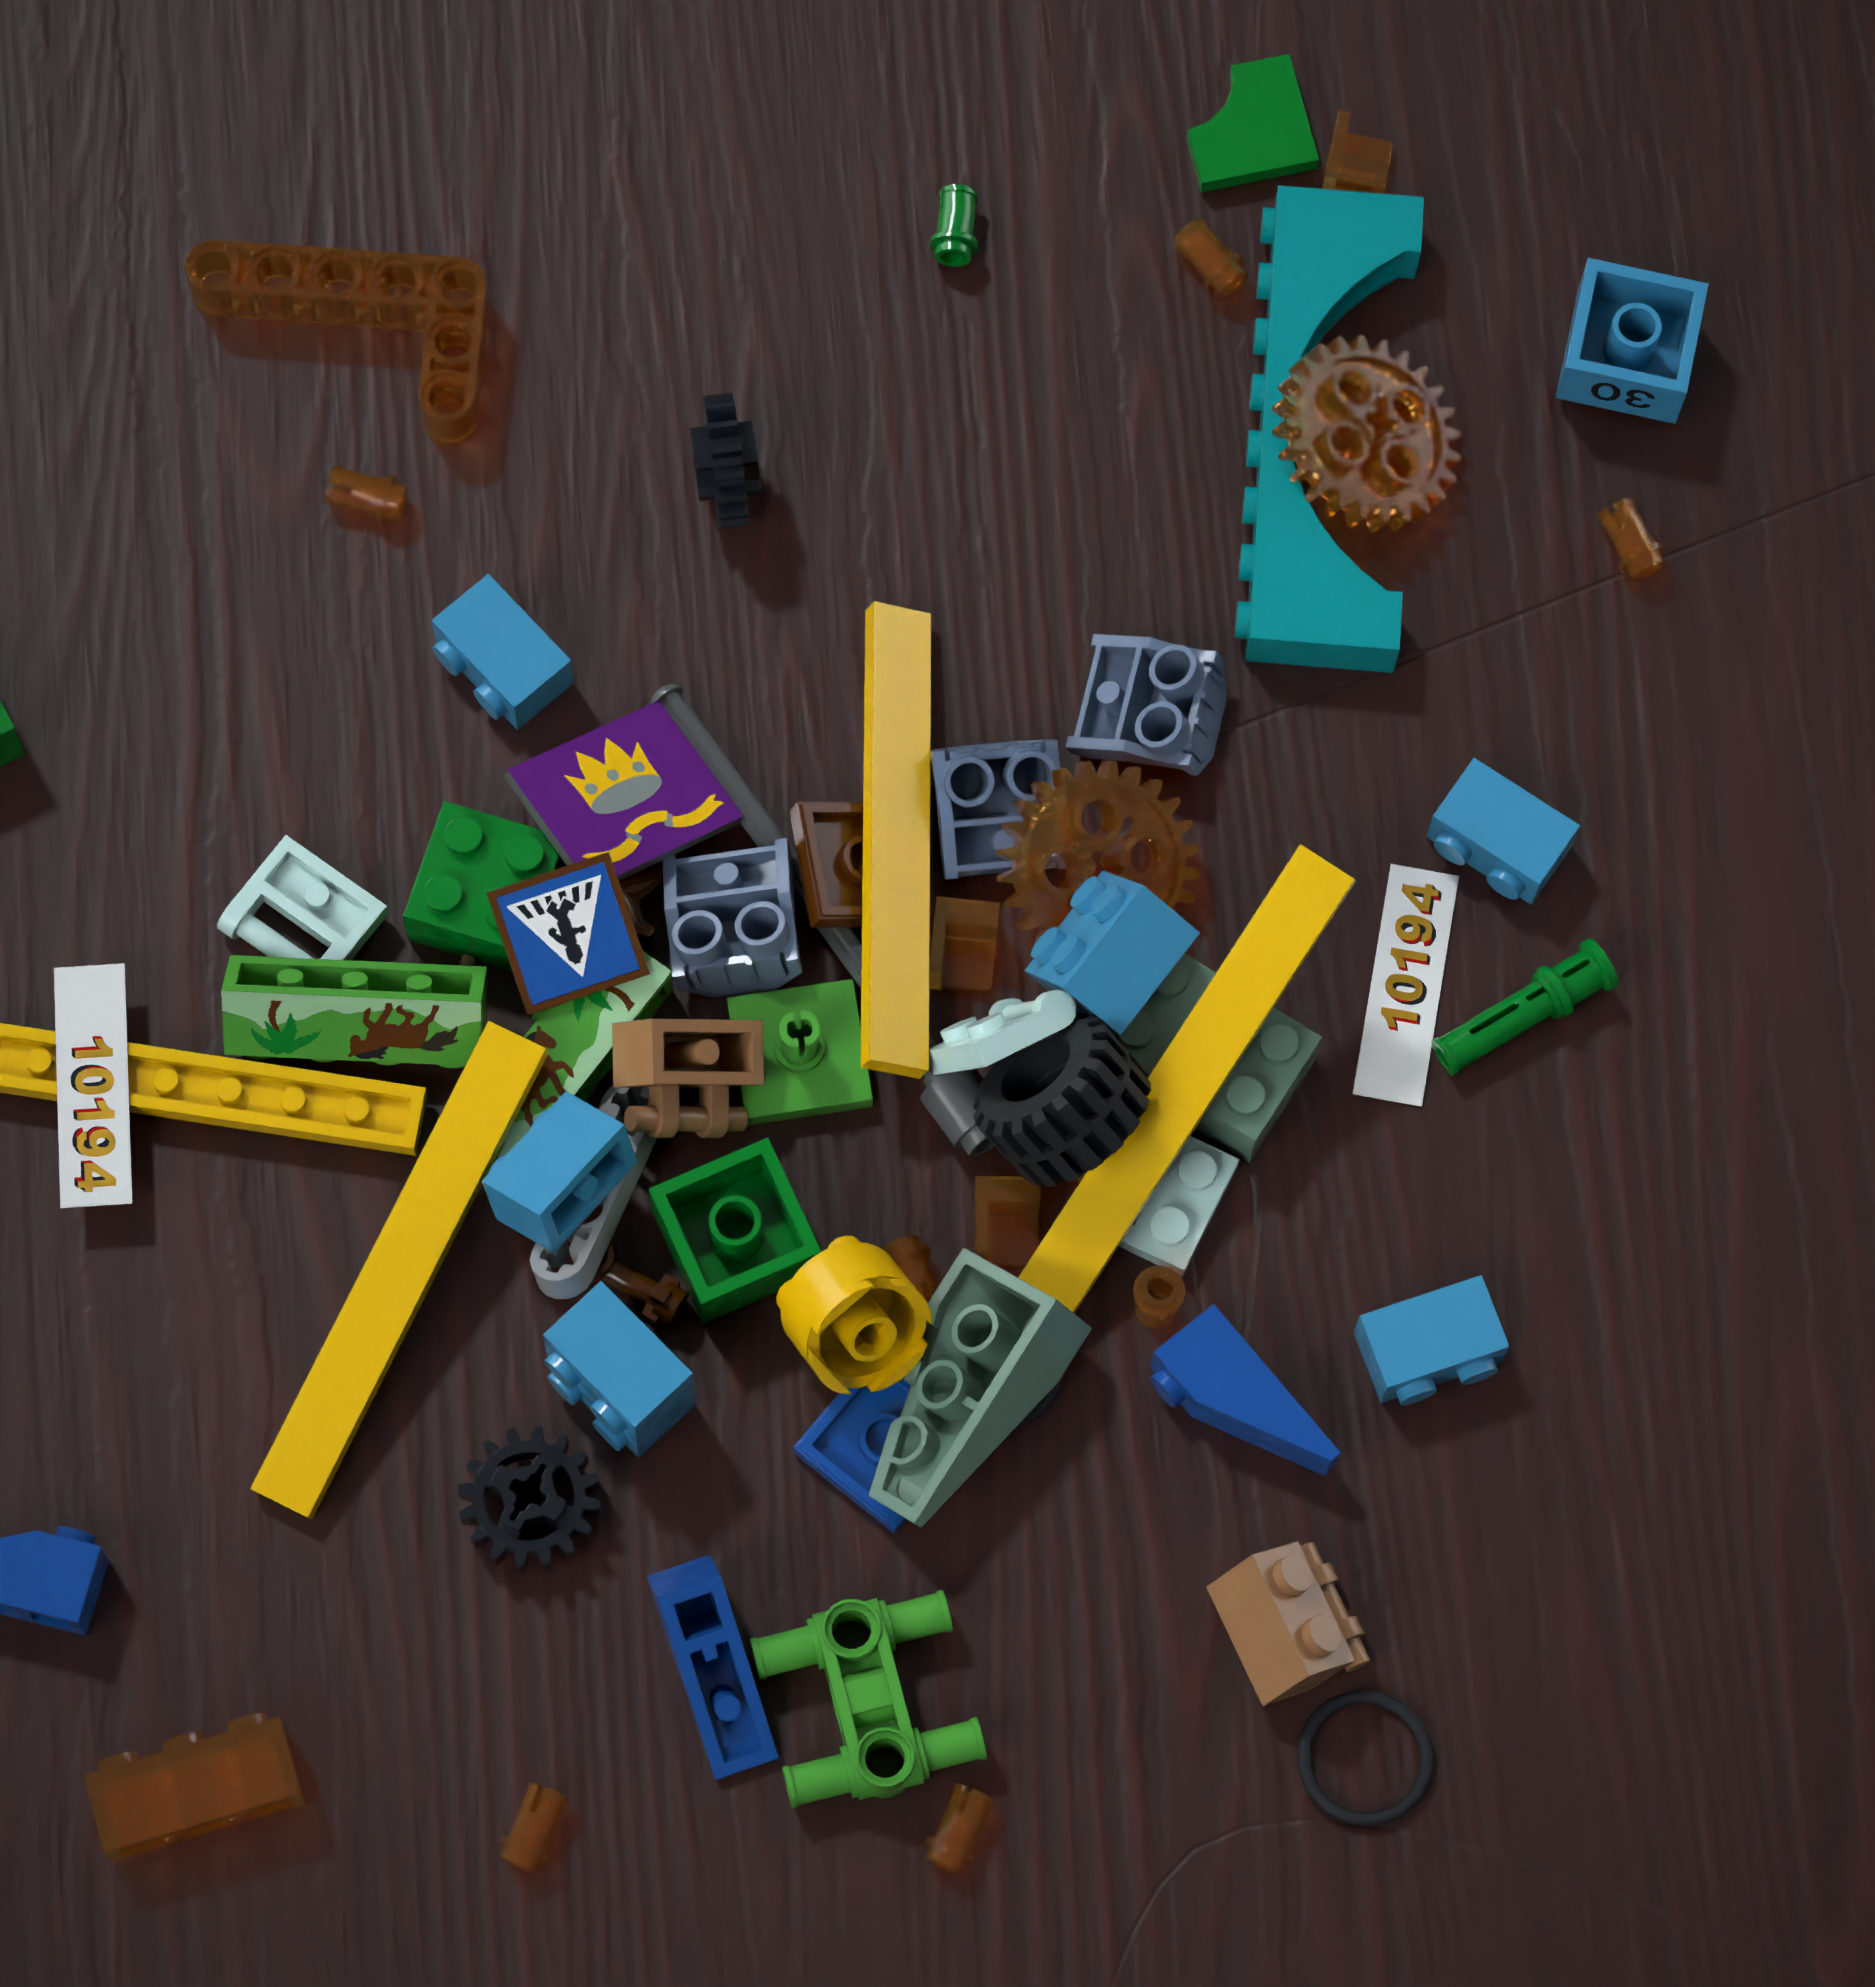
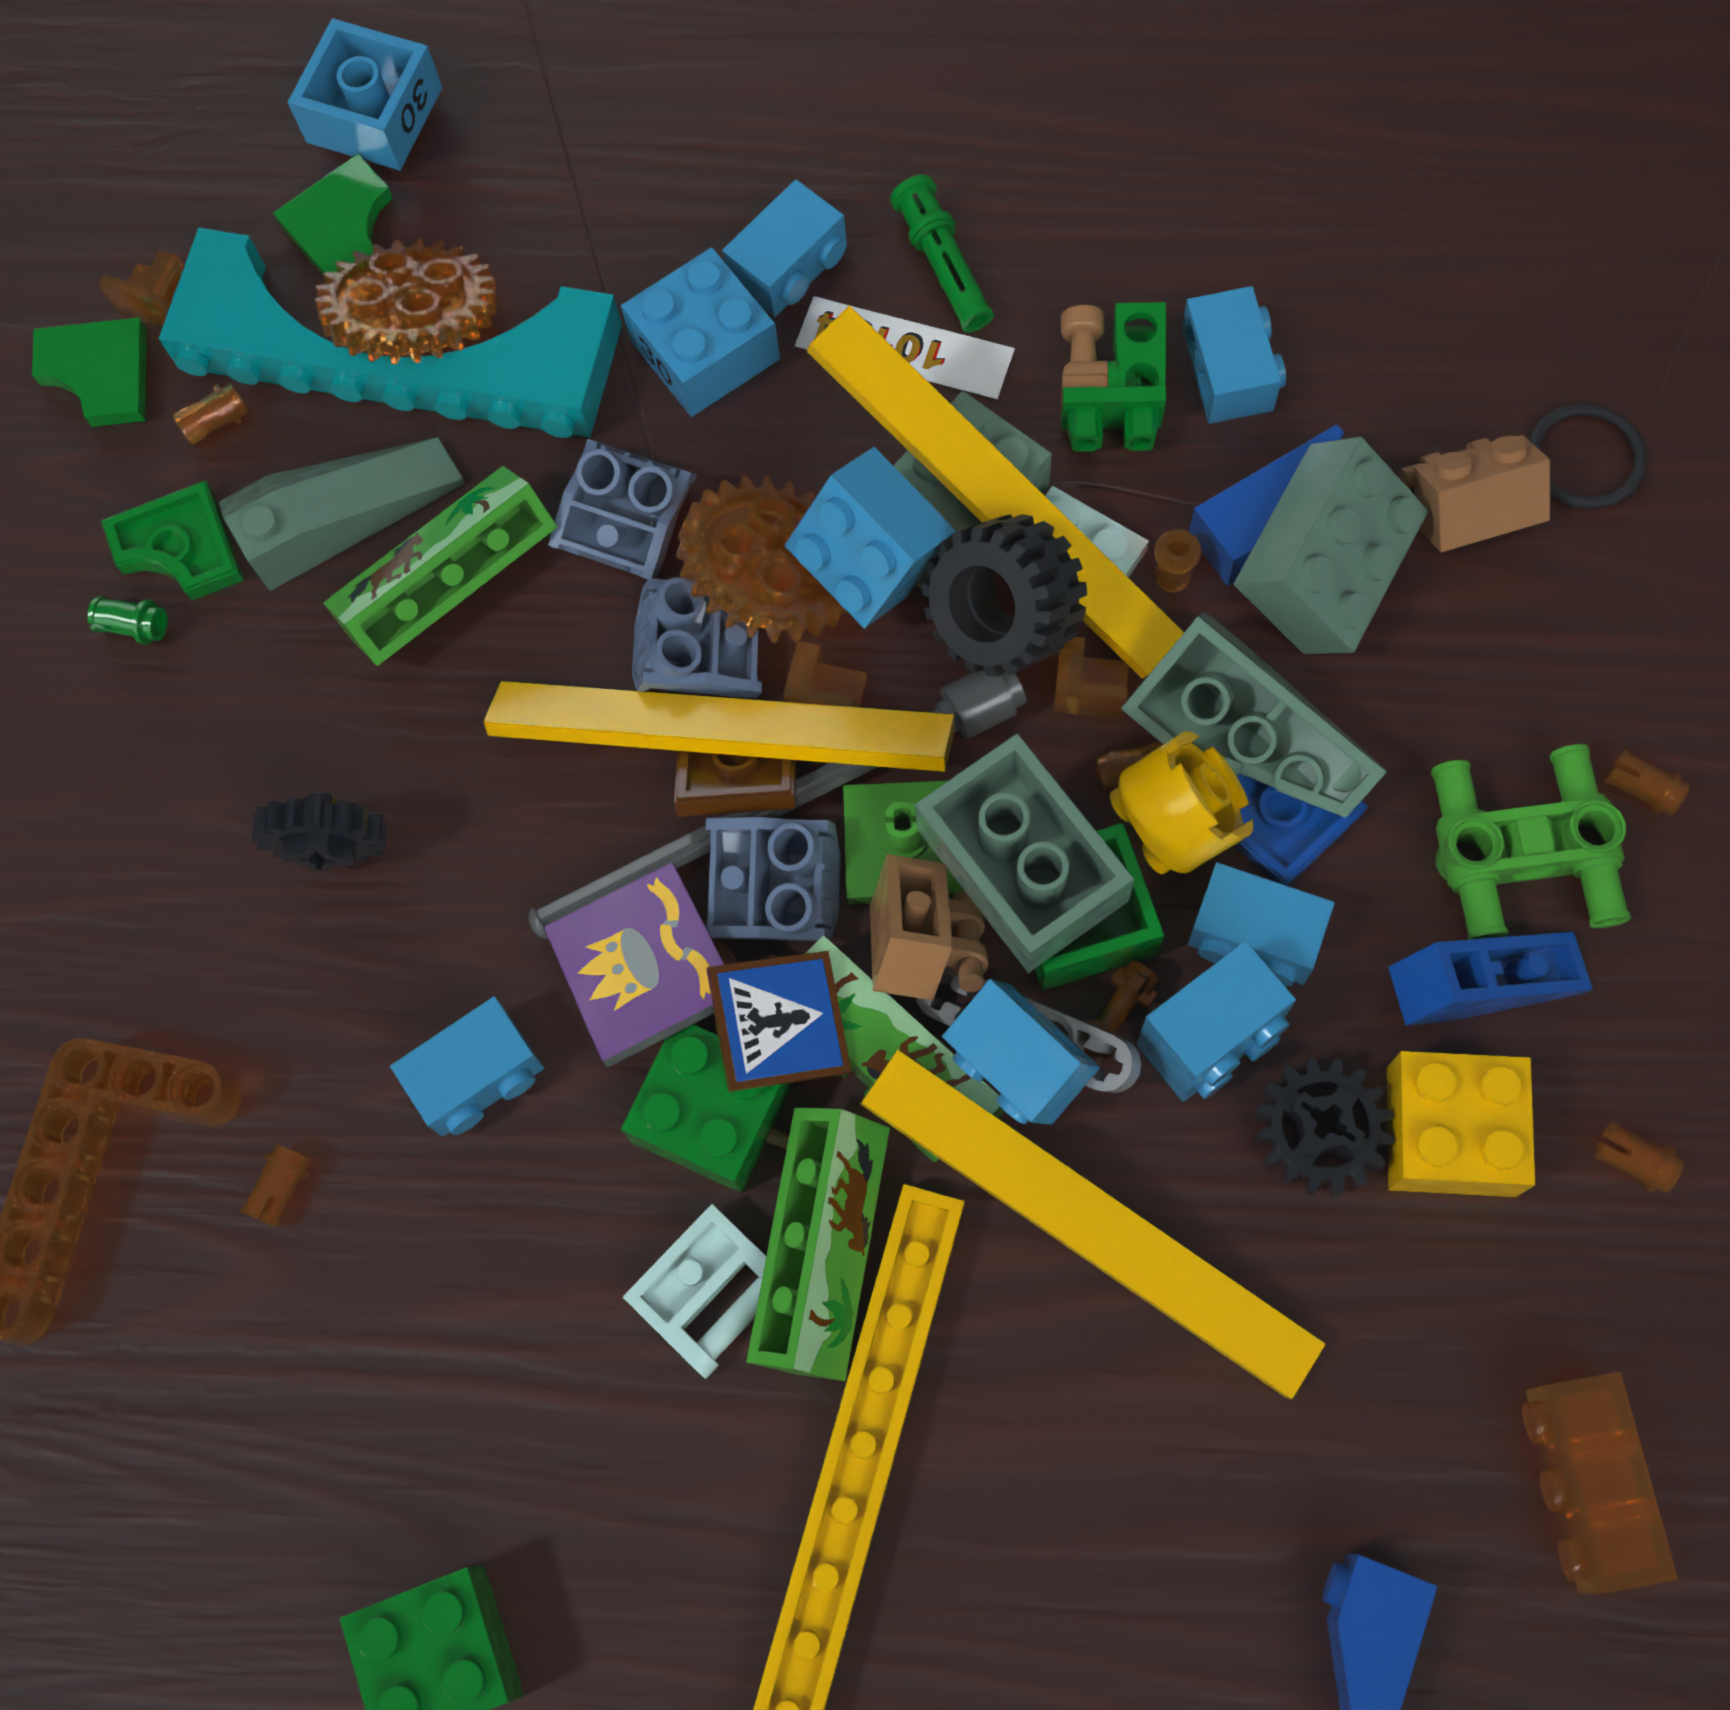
camera: 70 degrees left, 0 degrees up
white sticker [54,963,132,1208] -> none
light aqua plate [929,990,1076,1075] -> none
clear orange pin [1597,498,1666,581] -> none
none -> green tile [101,480,244,601]
none -> sand green wedge [219,437,465,591]
none -> green tile [273,154,393,292]
none -> bright green brick [323,466,557,666]
none -> dark azure brick [621,247,780,417]
none -> sand green brick [915,734,1134,973]
none -> green hips [1060,302,1166,452]
none -> dark azure brick [1187,862,1335,986]
none -> sand green brick [1233,437,1428,654]
none -> yellow brick [1387,1051,1535,1197]

